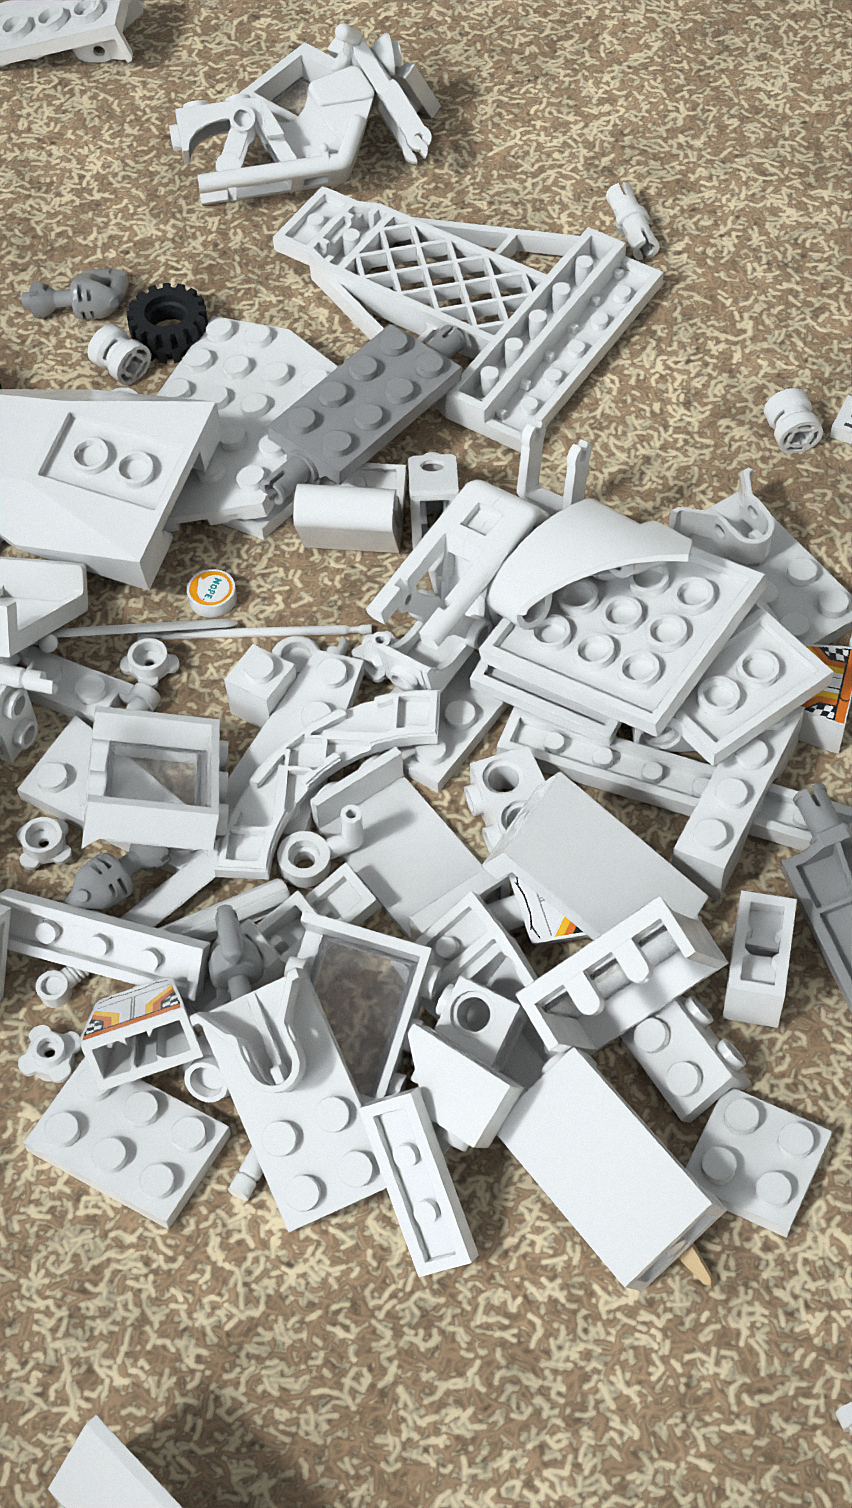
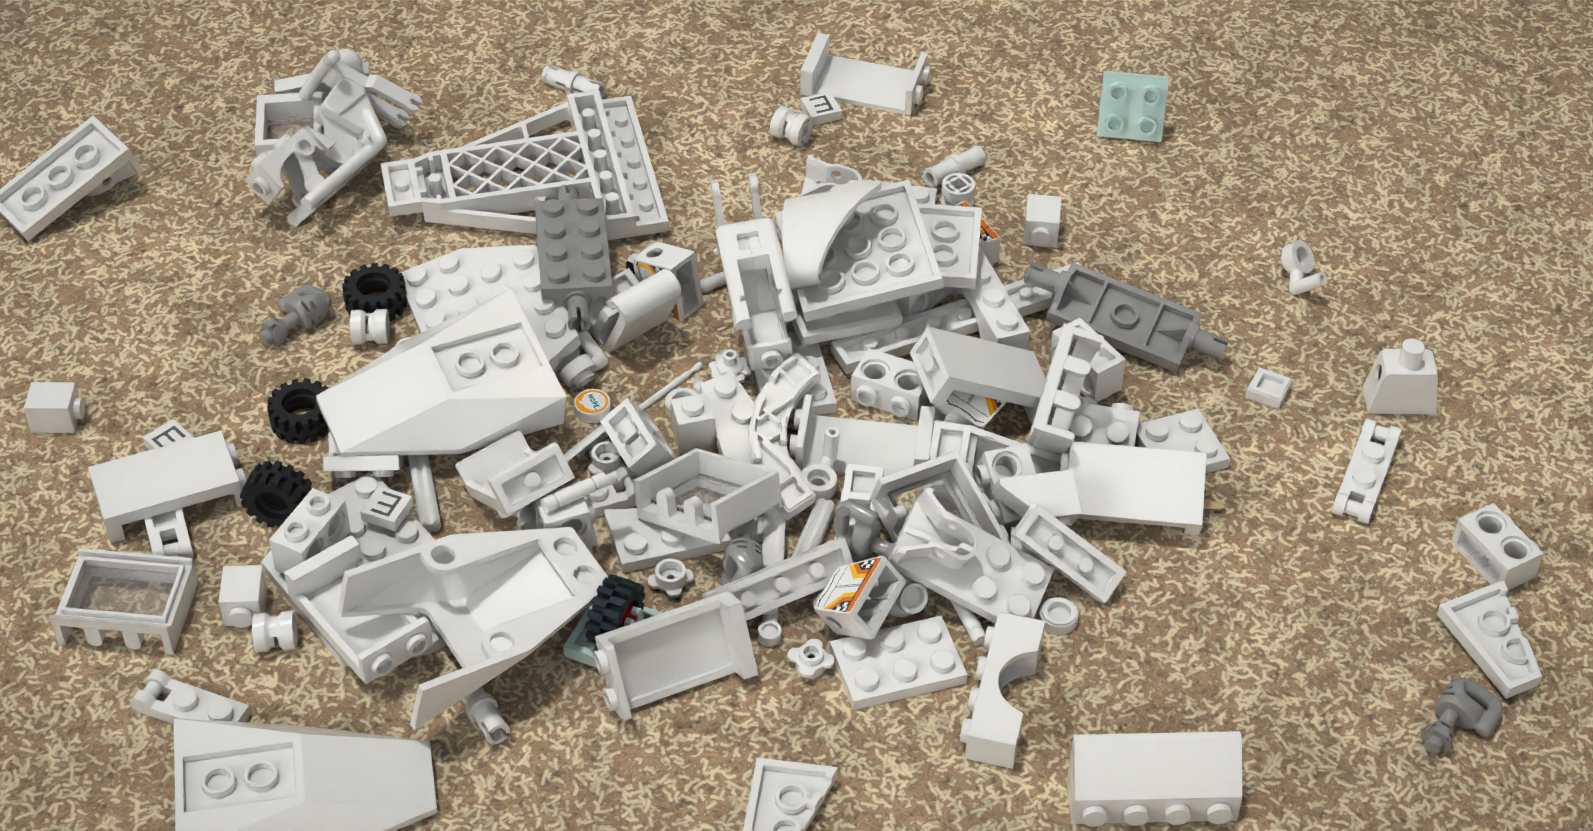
camera: 50 degrees left, 10 degrees down
none -> white plate [559,331,608,388]
none -> white brick [600,398,677,477]
none -> white arch [960,612,1045,769]
none -> white tile [1039,597,1079,635]

